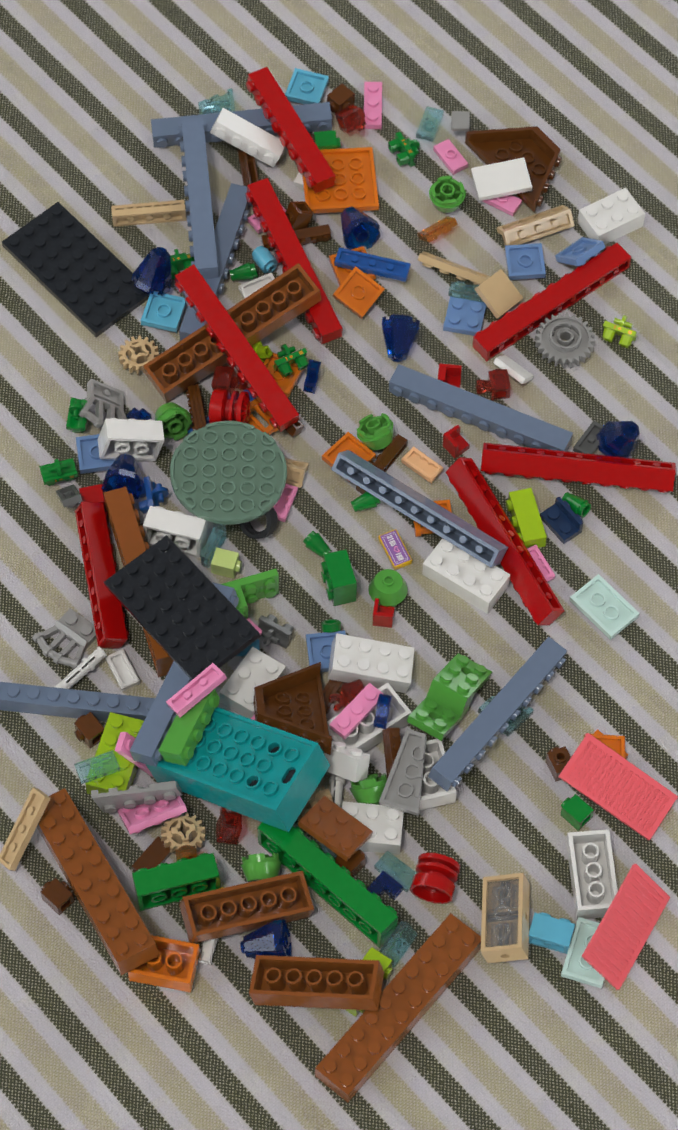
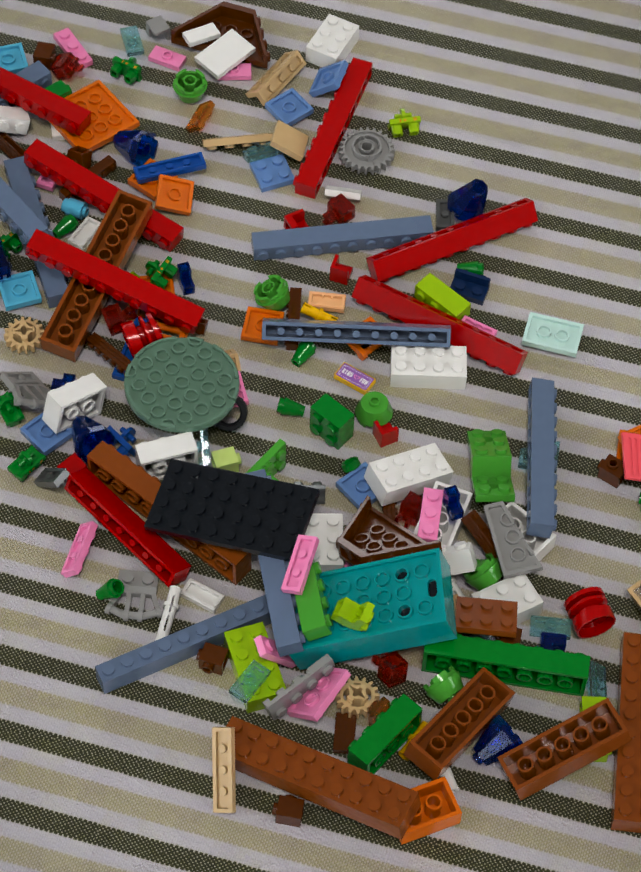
camera: 35 degrees left, 5 degrees down
bright green cone [155,402,192,441] -> none
clear blue cone [382,314,420,362] -> none
none -> bright pink plate [60,521,98,578]
none -> green cone [96,578,124,600]
none -> white tile [182,22,221,47]
none -> yellow pin [300,302,338,321]
none -> lime brick [330,597,375,631]

